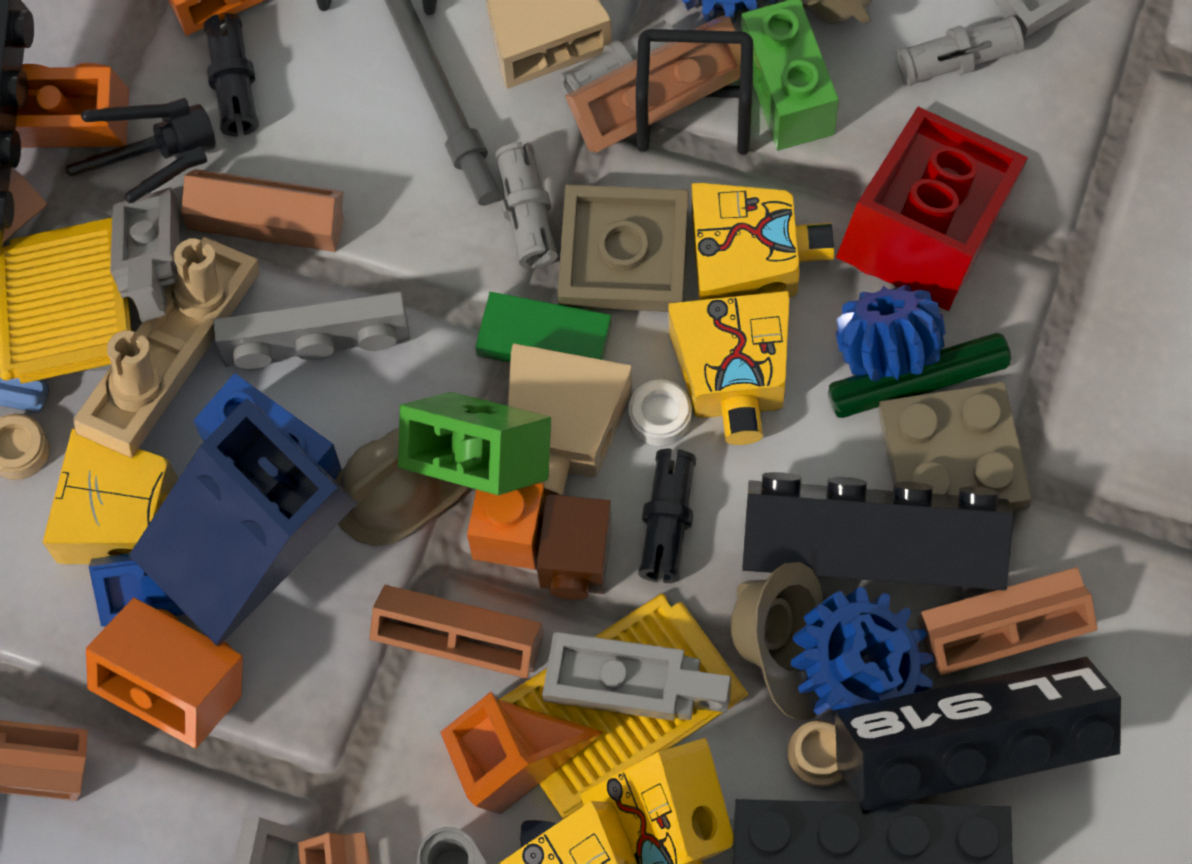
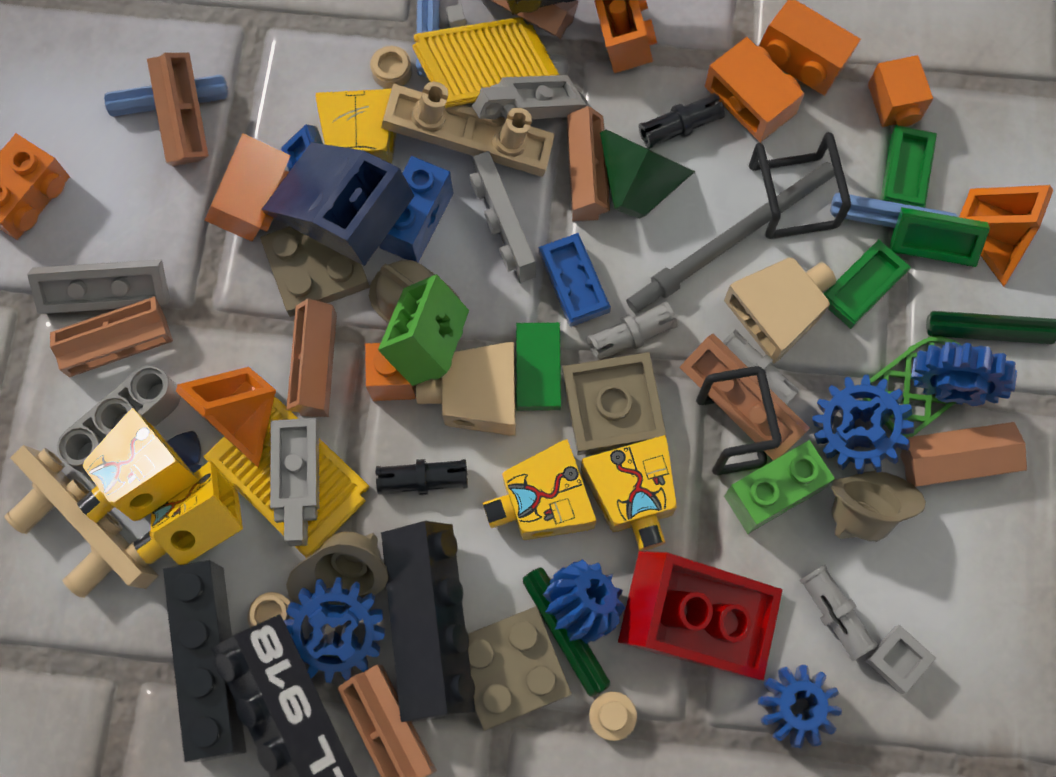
camera: 75 degrees right, 5 degrees up
black plant [65,98,216,203] -> none
reddish brown brick [537,494,612,600] -> none
white tile [629,379,692,446] -> none
none -> dark tan plate [260,226,370,317]
none -> blue plate [538,233,611,327]
none -> tan plate [589,692,637,741]
none -> dark green slope [600,129,695,219]
none -> blue gear [758,665,842,748]

